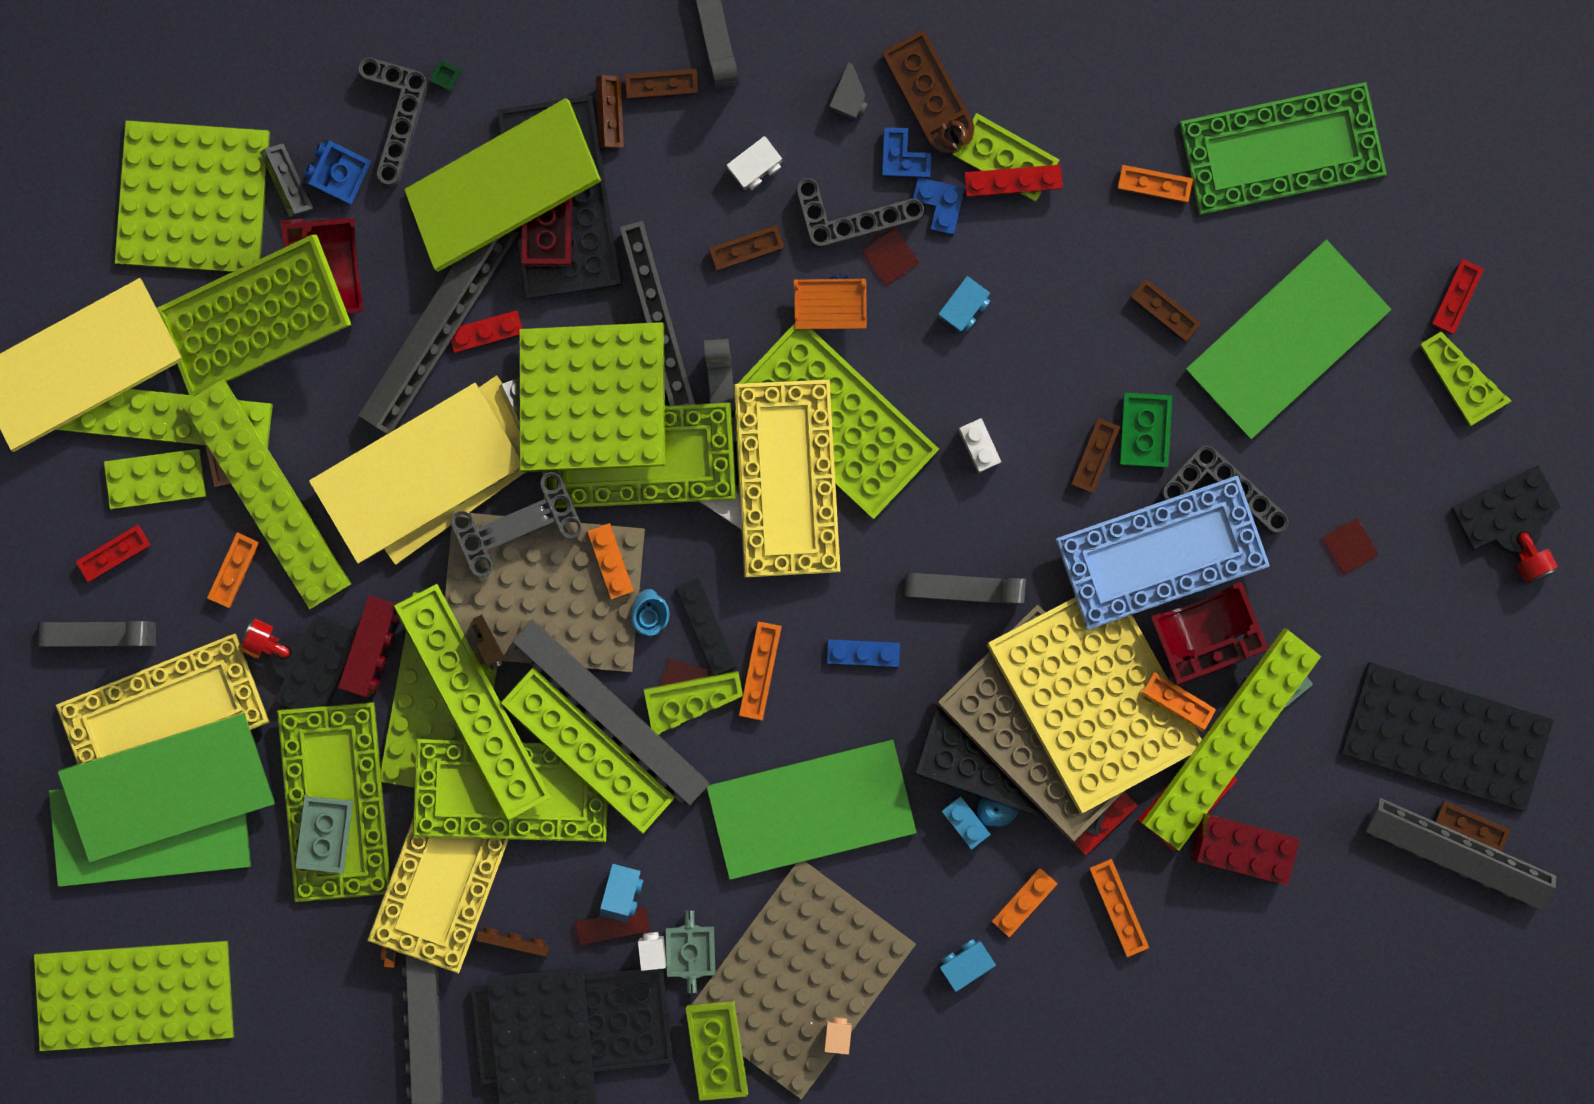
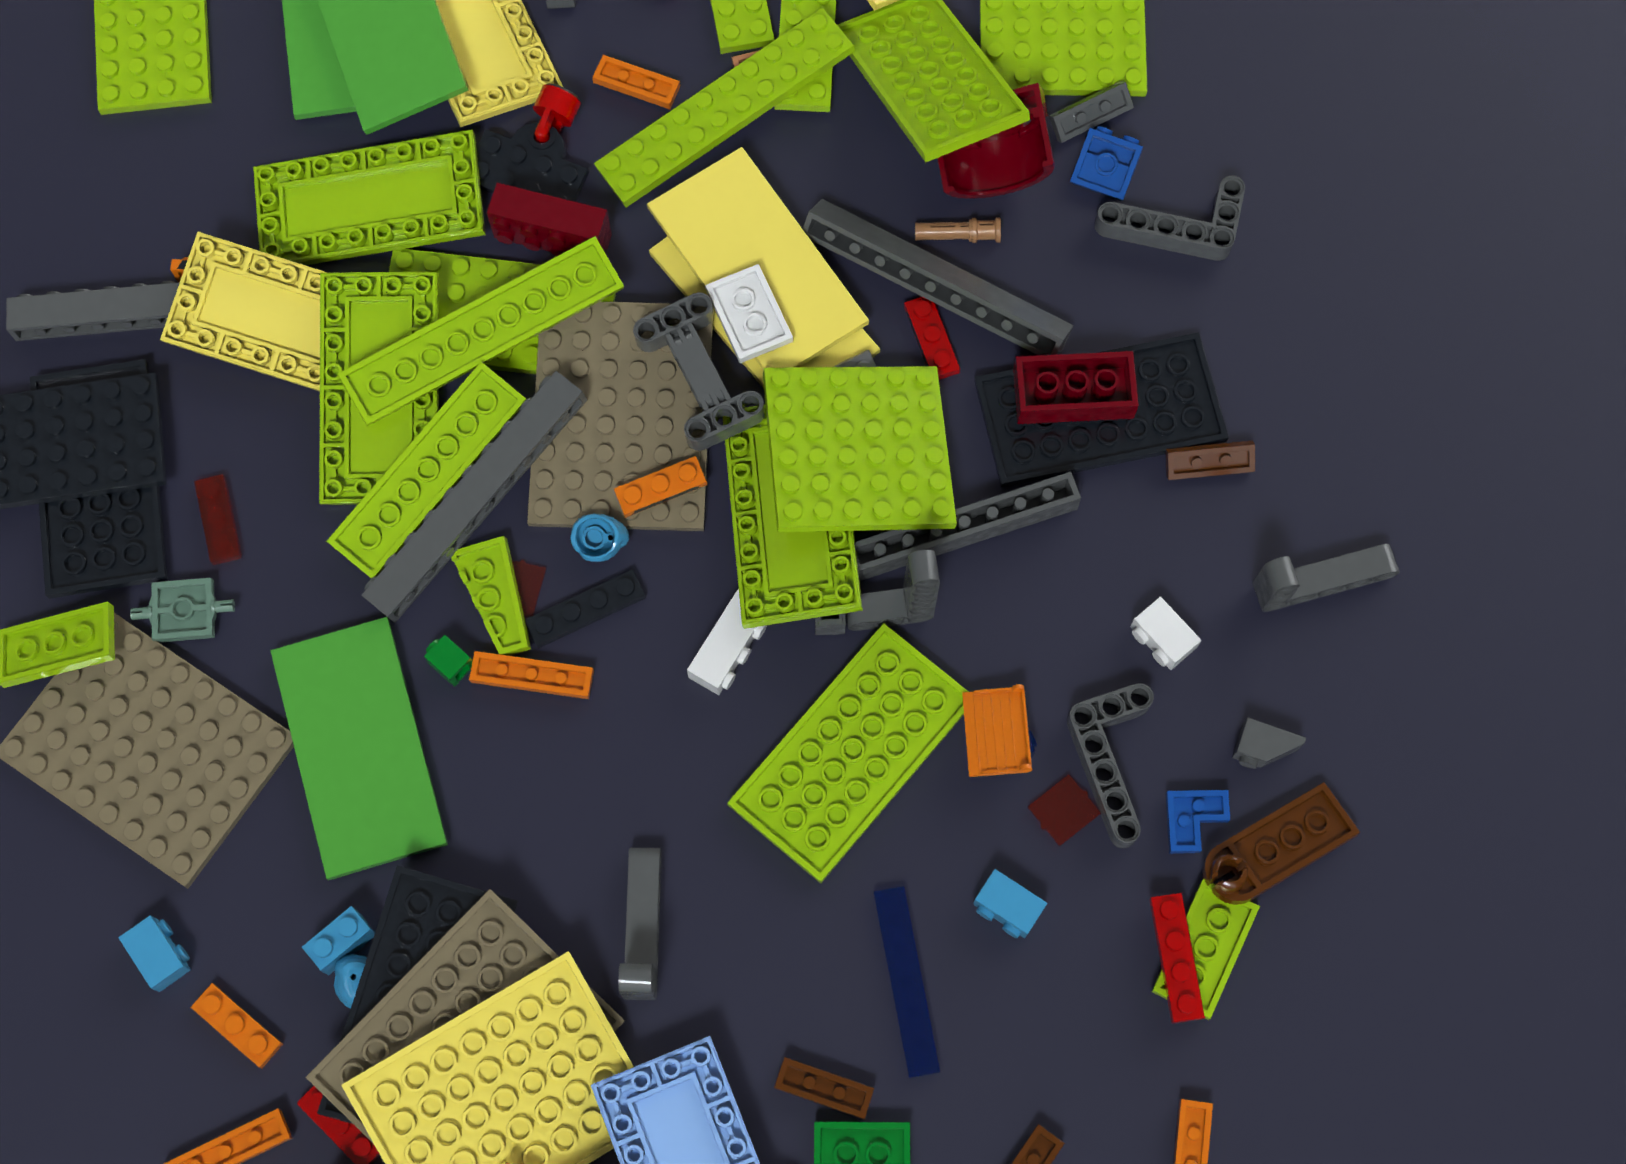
camera: 90 degrees right, 15 degrees down
sand green plate [295,795,353,873] -> none
lime tile [404,98,601,272] -> none
dark green plate [429,59,462,92] -> none
dark brown plate [471,614,505,671] -> none
reddish brown plate [476,927,550,957] -> none
dark azure brick [599,864,643,923] -> none
reddish brown plate [625,69,699,100] -> none
white brick [638,932,667,971] -> none
reddish brown plate [709,225,785,271] -> none
light yellow tile [733,380,840,577] -> none
light nougat brick [824,1017,852,1054] -> none
blue plate [827,639,900,667] -> none
blue plate [913,177,964,235] -> none
white brick [958,418,1001,473] -> none
none -> green brick [424,635,473,687]
none -> white plate [705,264,793,363]
none -> clear blue tile [873,886,940,1079]
none -> medium nougat pin [915,217,1001,243]

